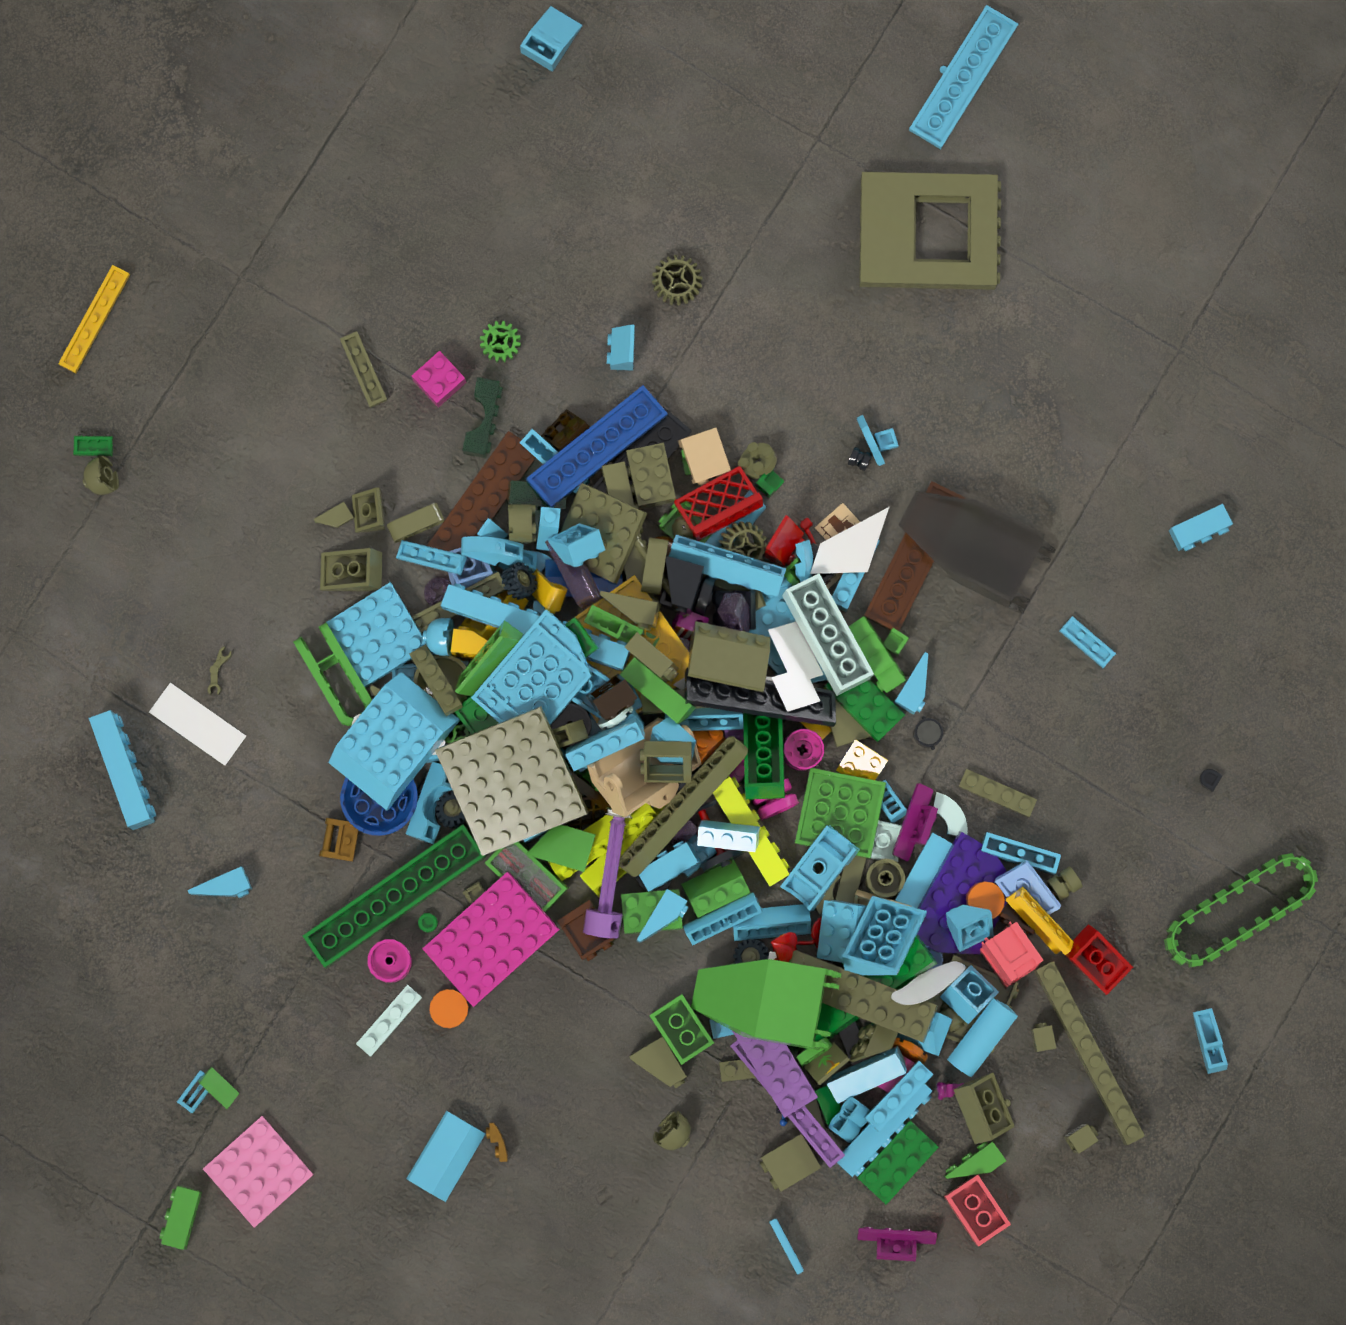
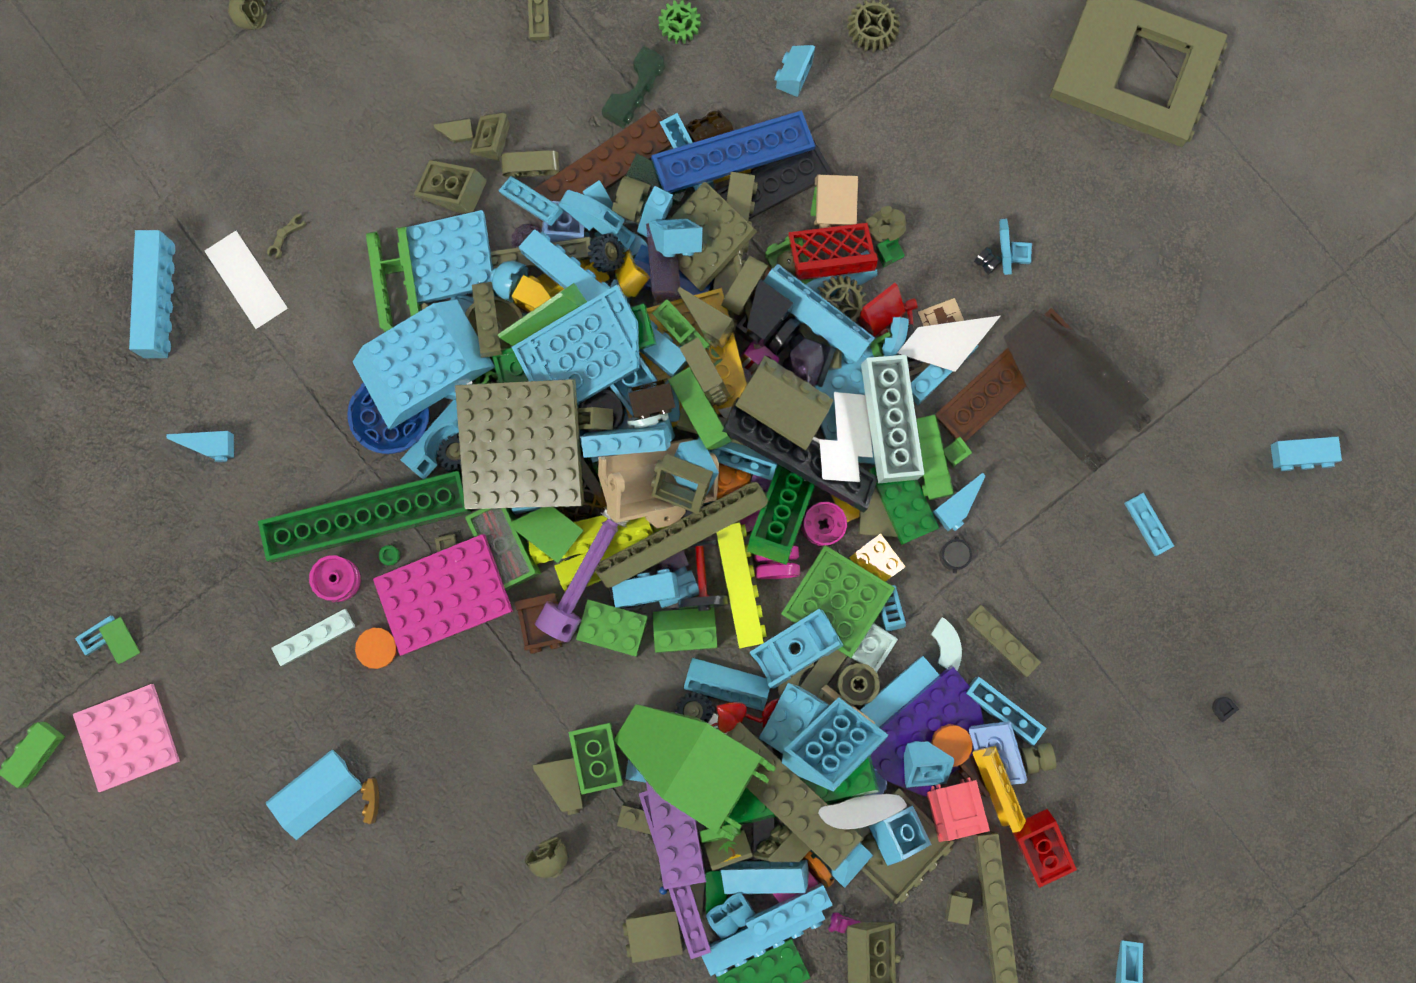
camera: 25 degrees right, 0 degrees up
pearl gold plate [319,818,359,862] -> none
dark pink brick [412,351,466,408] -> none
olive brick [626,443,676,509] -> none
medium azure slope [637,889,688,943] -> none
medium azure brick [683,892,762,945] -> none
brick [697,820,760,852] -> none
magenta bracket [892,783,938,861] -> none
medium azure brick [947,998,1018,1077] -> none
bright green piece [1164,853,1318,968] -> none

